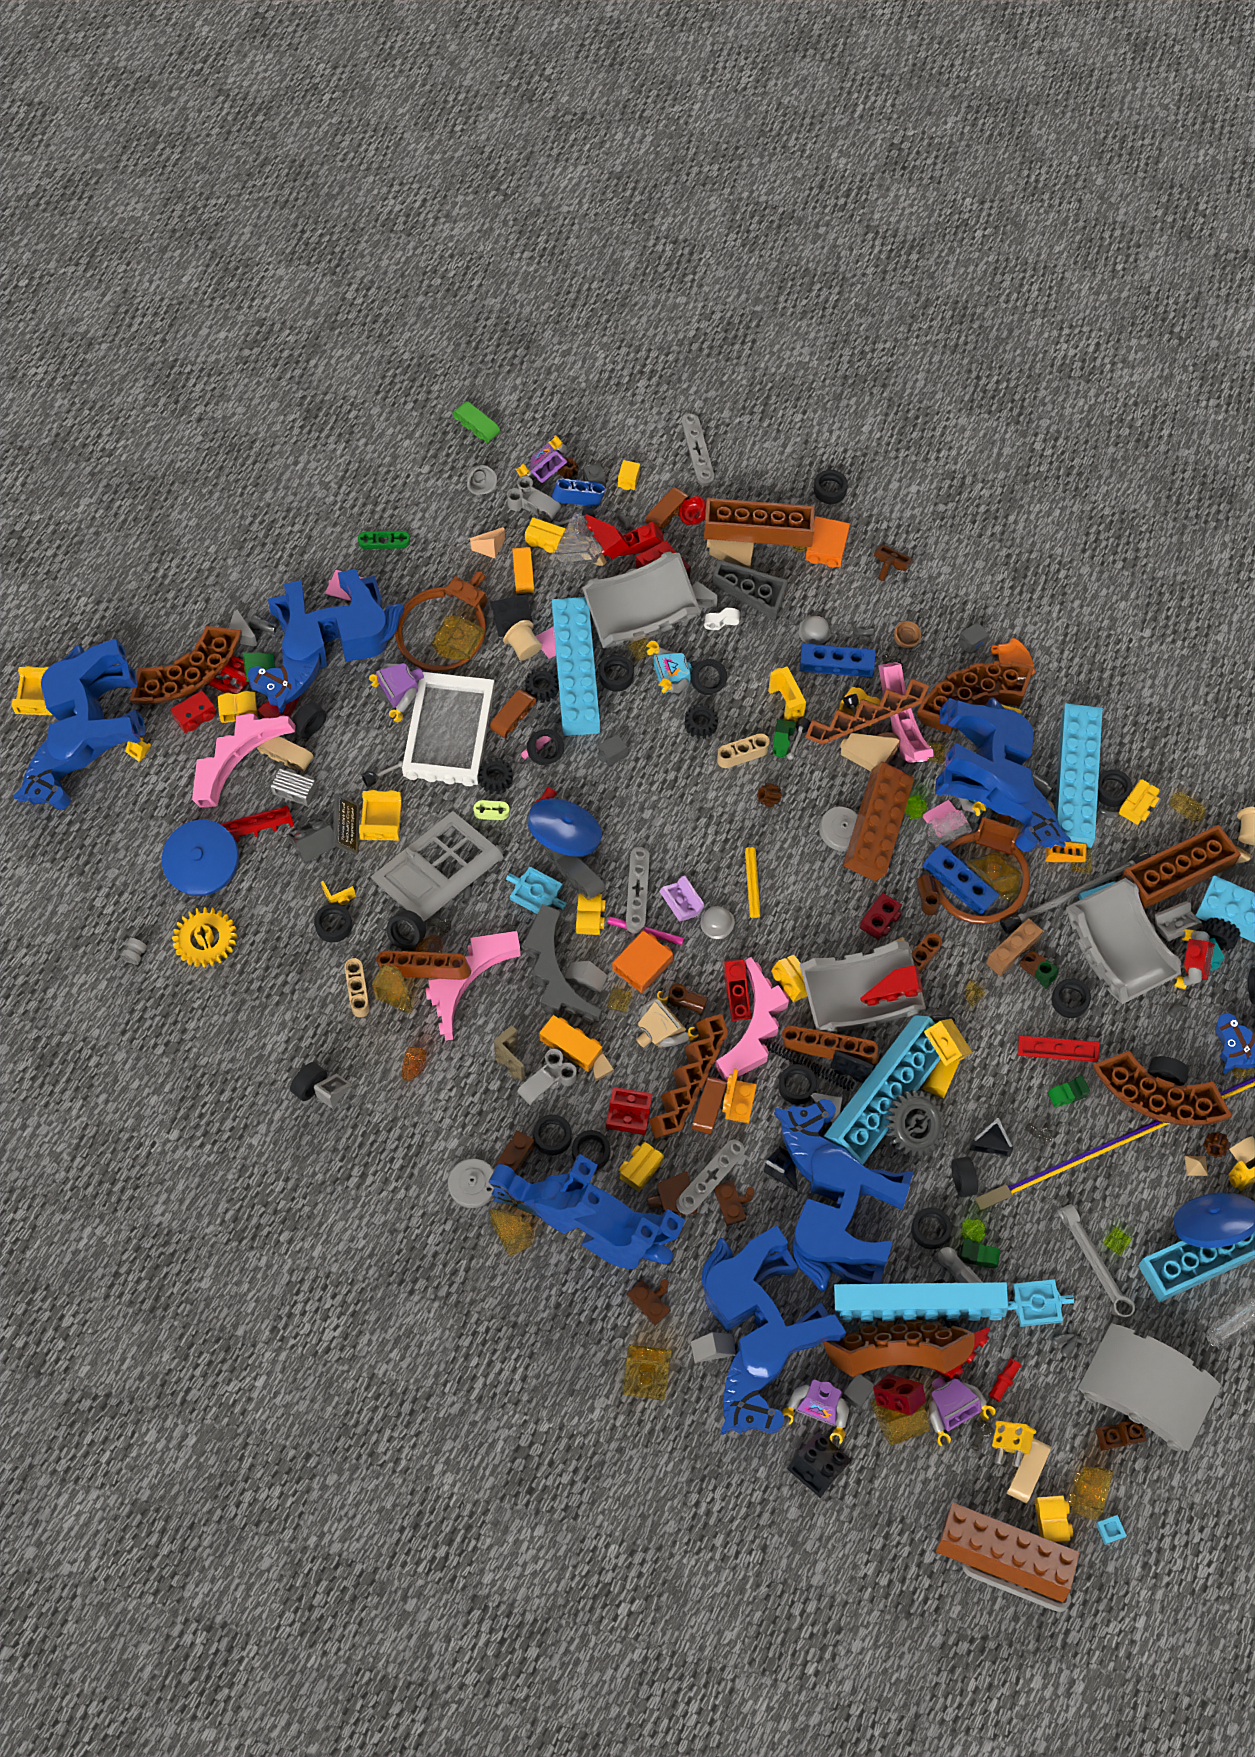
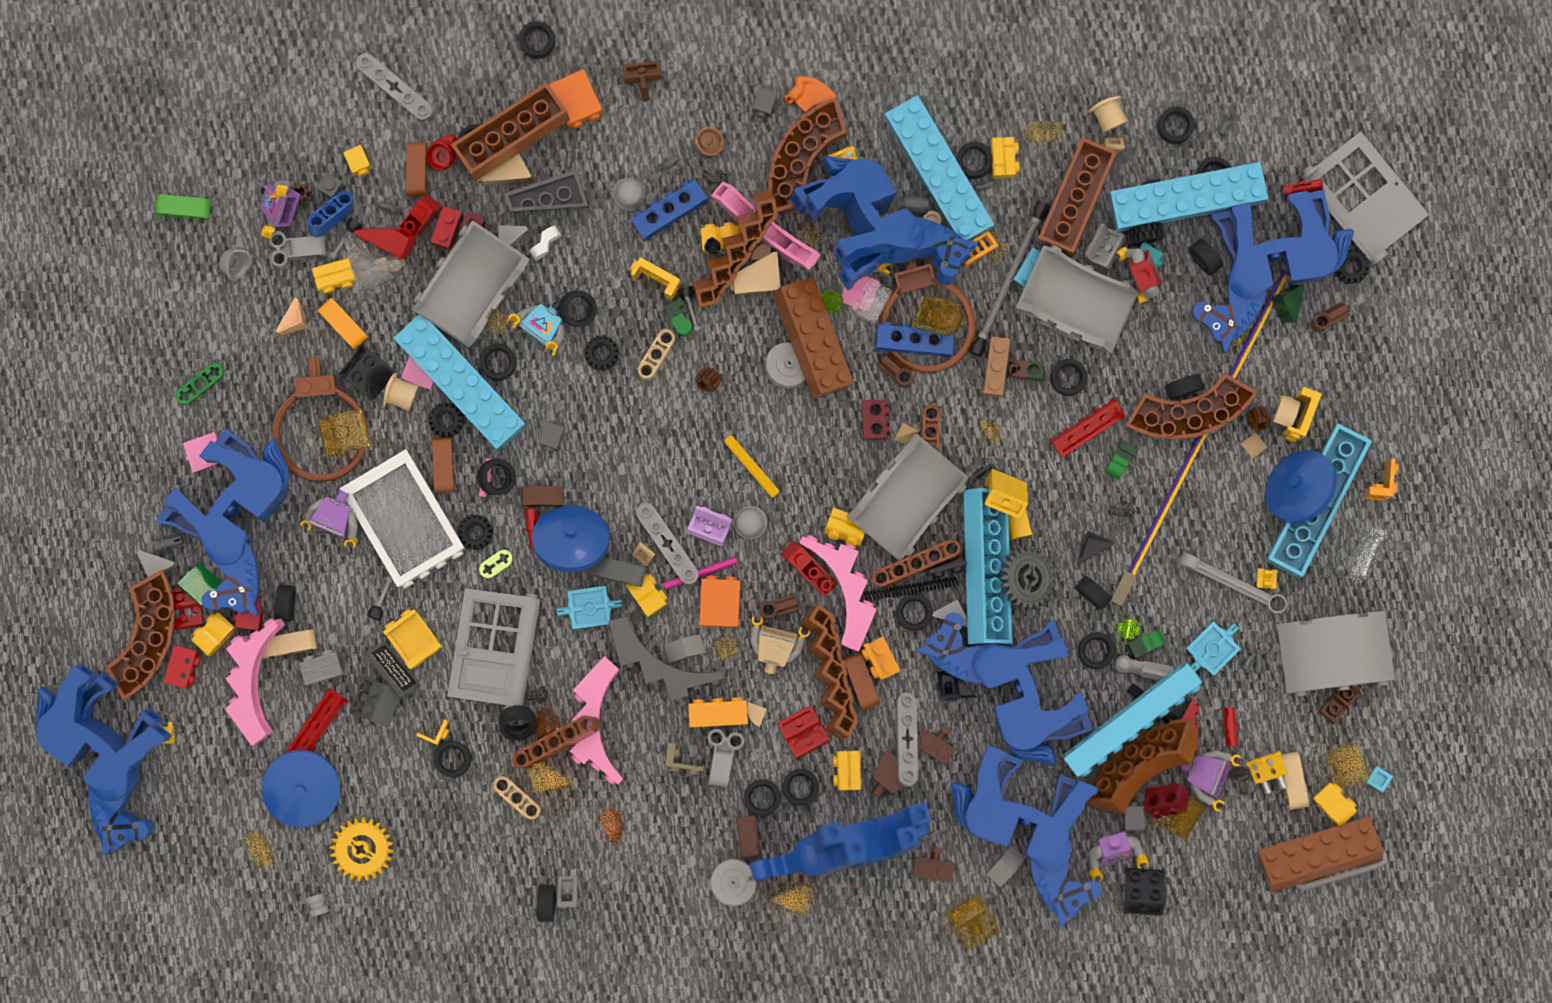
camera: 35 degrees left, 20 degrees up
yellow panel [12,666,52,715] -> none
red slope [860,965,923,1006] -> none
clear neon green tile [1103,1227,1132,1256] -> none
none -> clear yellow tile [245,831,274,868]
none -> reddish brown slope [521,486,563,508]
none -> tan slope [632,542,655,567]
none -> yellow tile [1256,568,1277,589]

